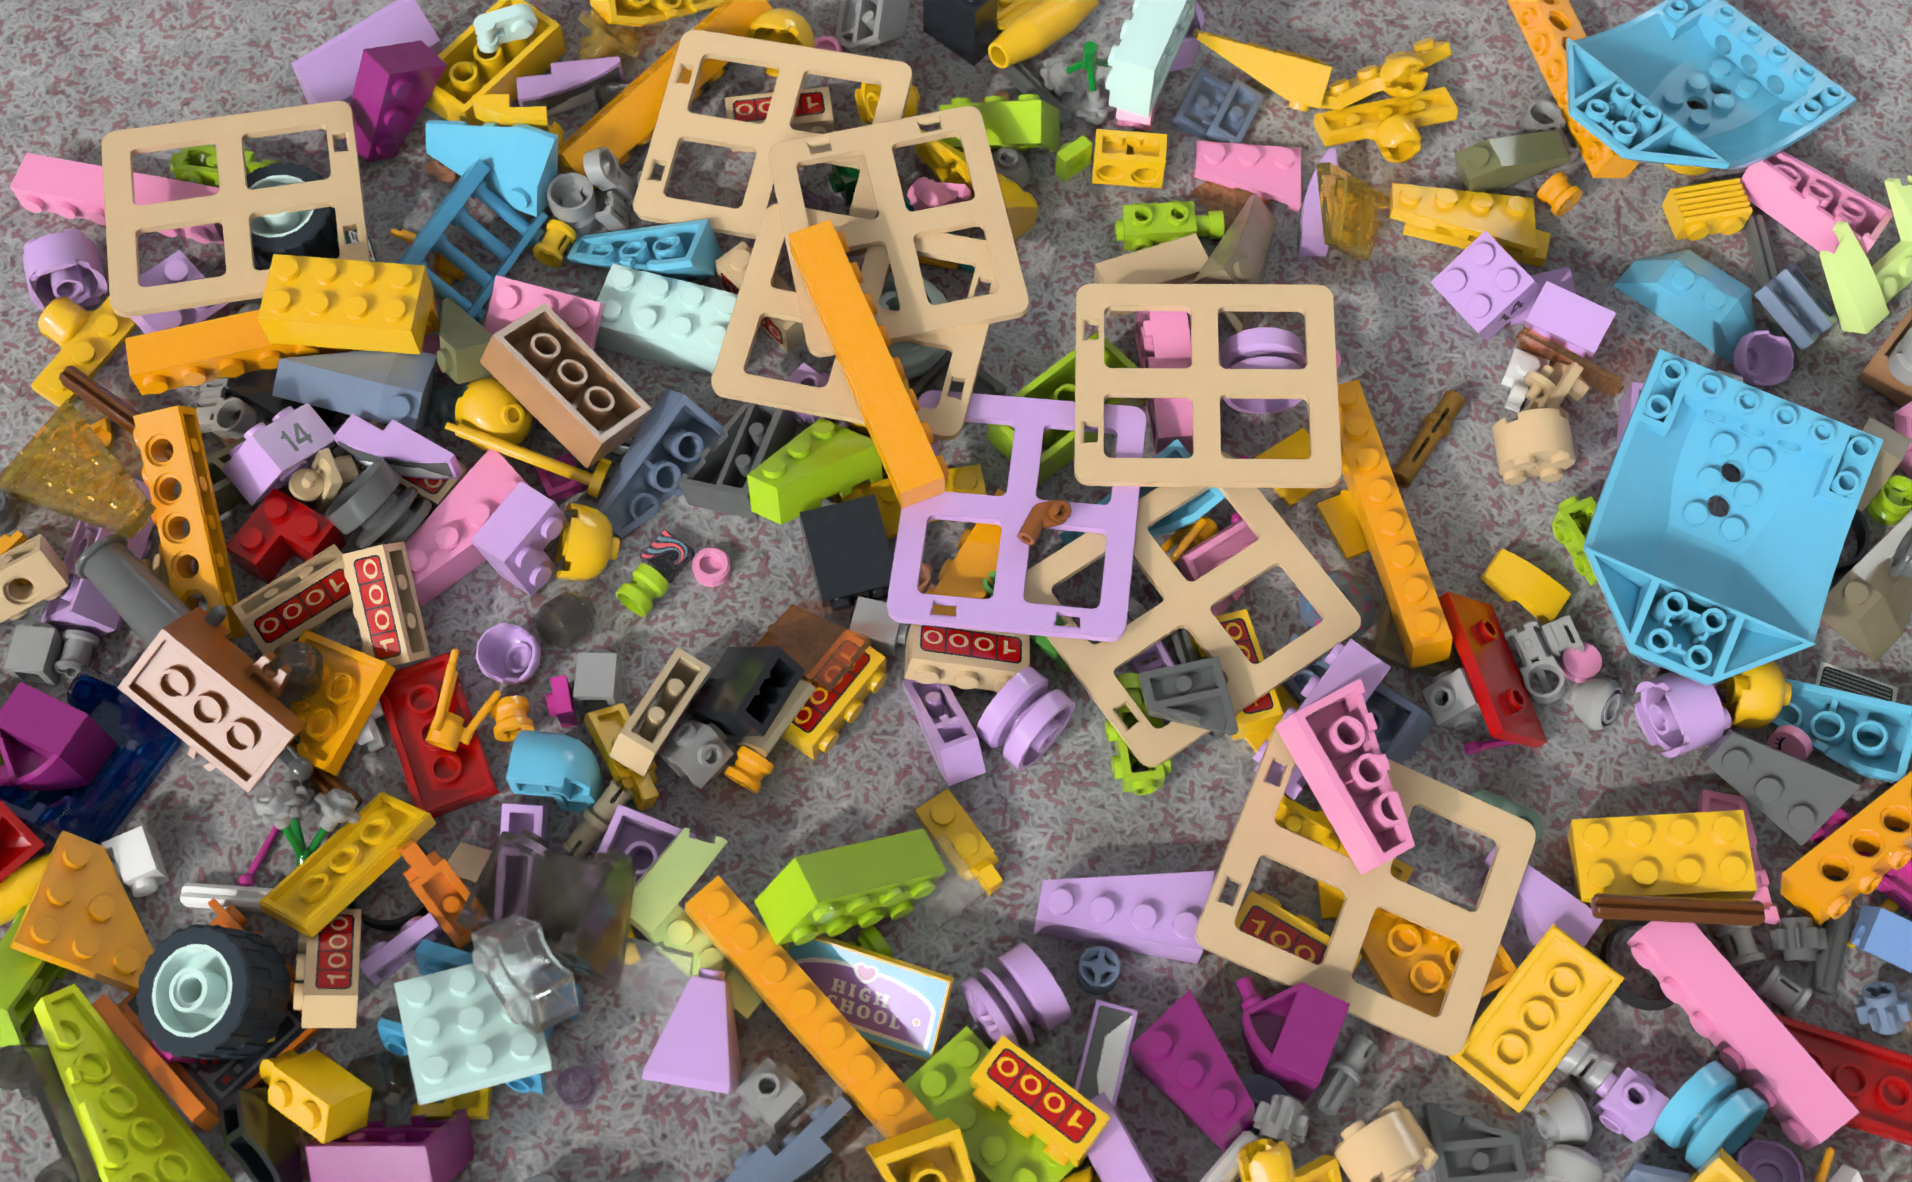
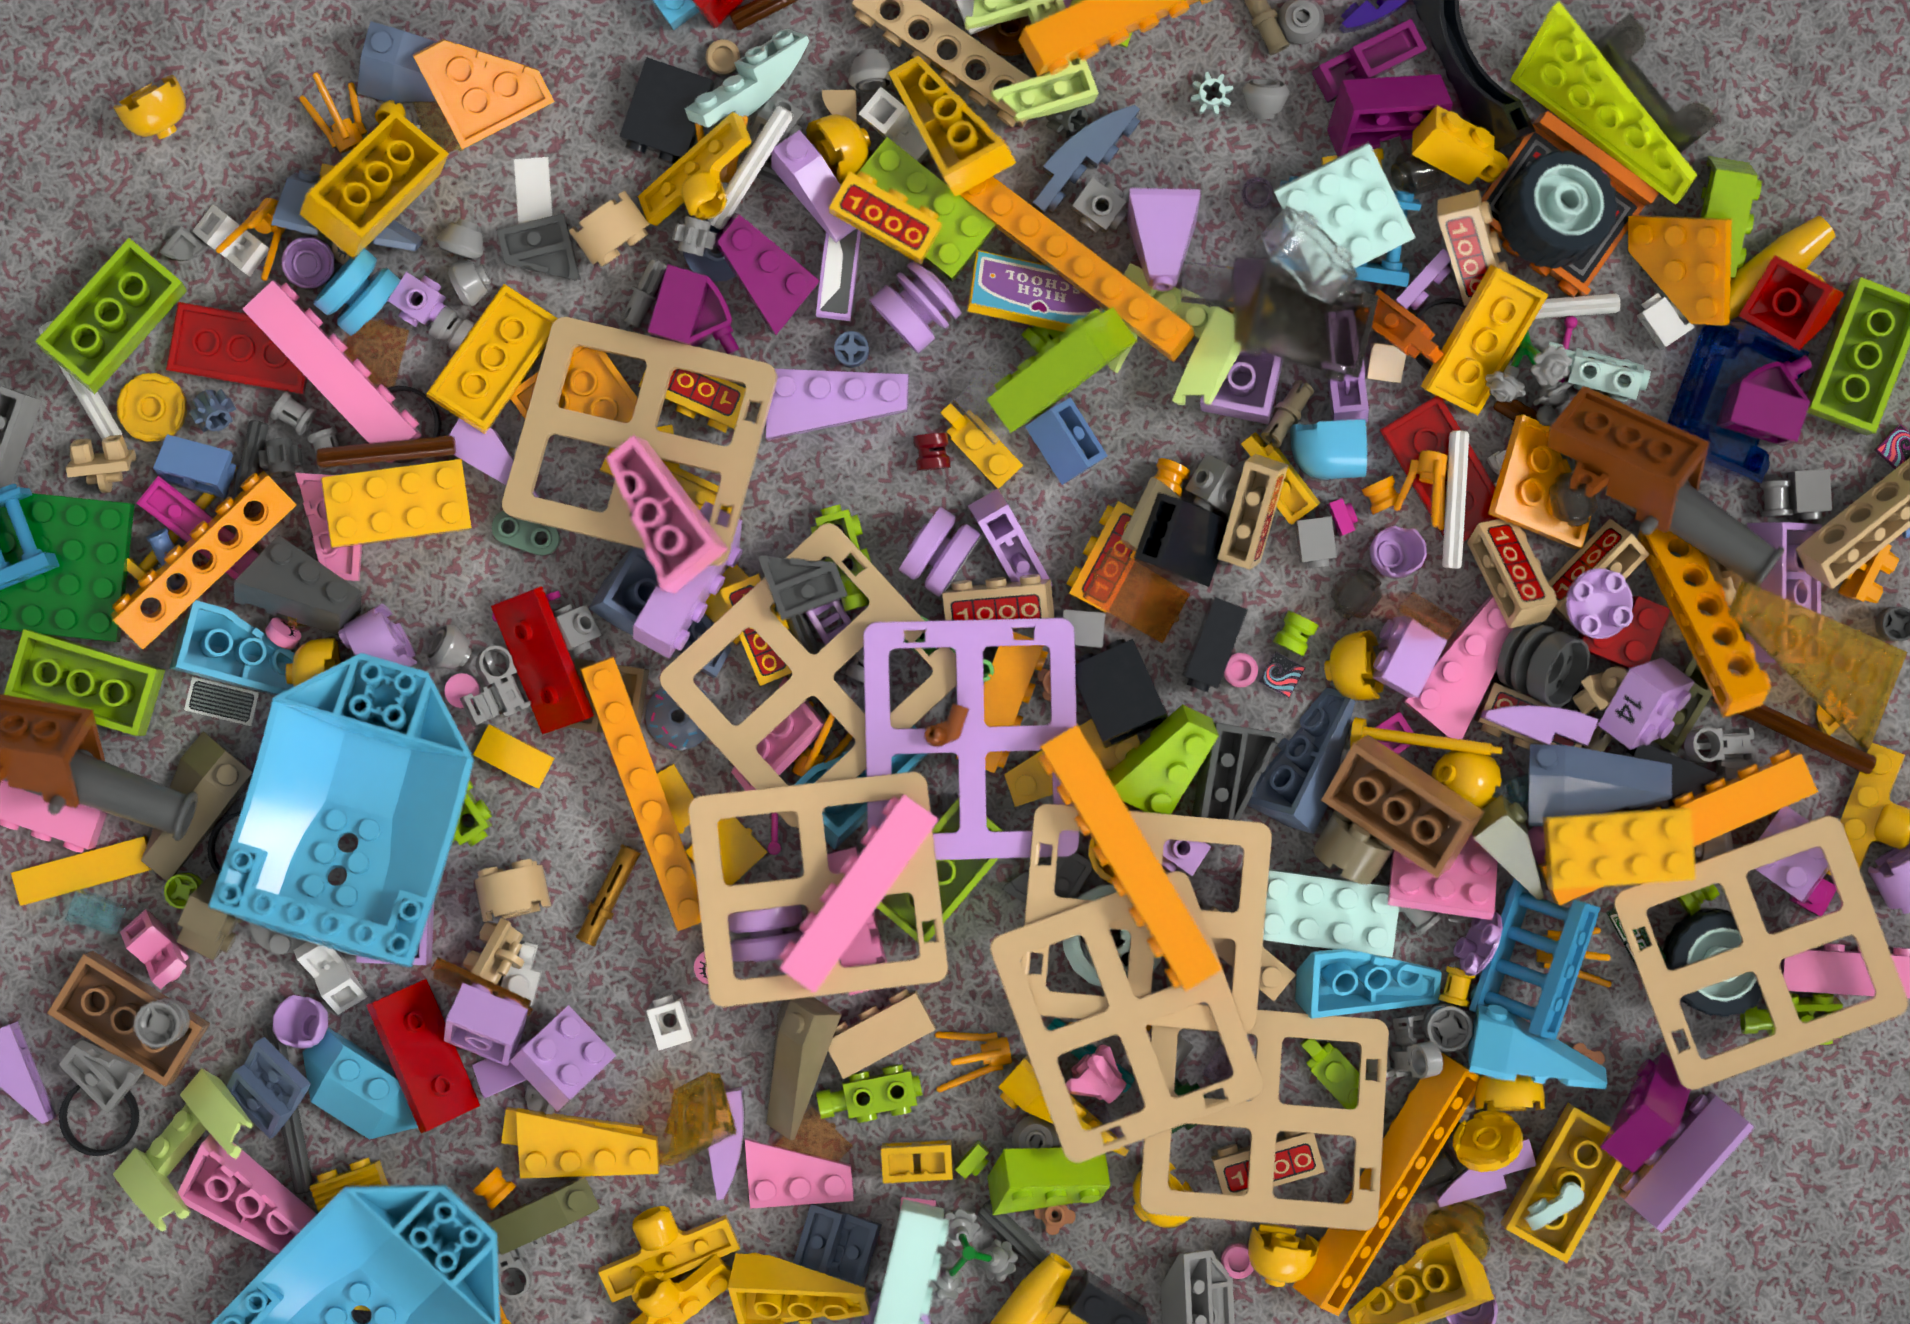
camera: 175 degrees right, 25 degrees up
yellow slope [472,94,549,132] -> none
none -> clear orange piece [344,319,410,387]
none -> red plate [366,978,481,1133]
none -> white brick [646,994,694,1050]
none -> bright pink brick [778,794,939,993]
none -> dark red wheel [913,433,951,471]
none -> light orange plant [935,1031,1012,1093]
none -> medium blue brick [1025,397,1108,485]
none -> black brick [1182,597,1248,692]
none -> lime hinge [1300,1039,1359,1110]
none -> dark tan brick [1313,810,1393,885]
none -> clear orange piece [1398,592,1462,641]
none -> white axle [1442,430,1469,569]
none -> yellow tile [1453,1110,1523,1172]
none -> lavender dish [1454,912,1502,976]
none -> light aqua brick [1548,341,1651,401]
none -> lavender dish [1566,568,1633,639]

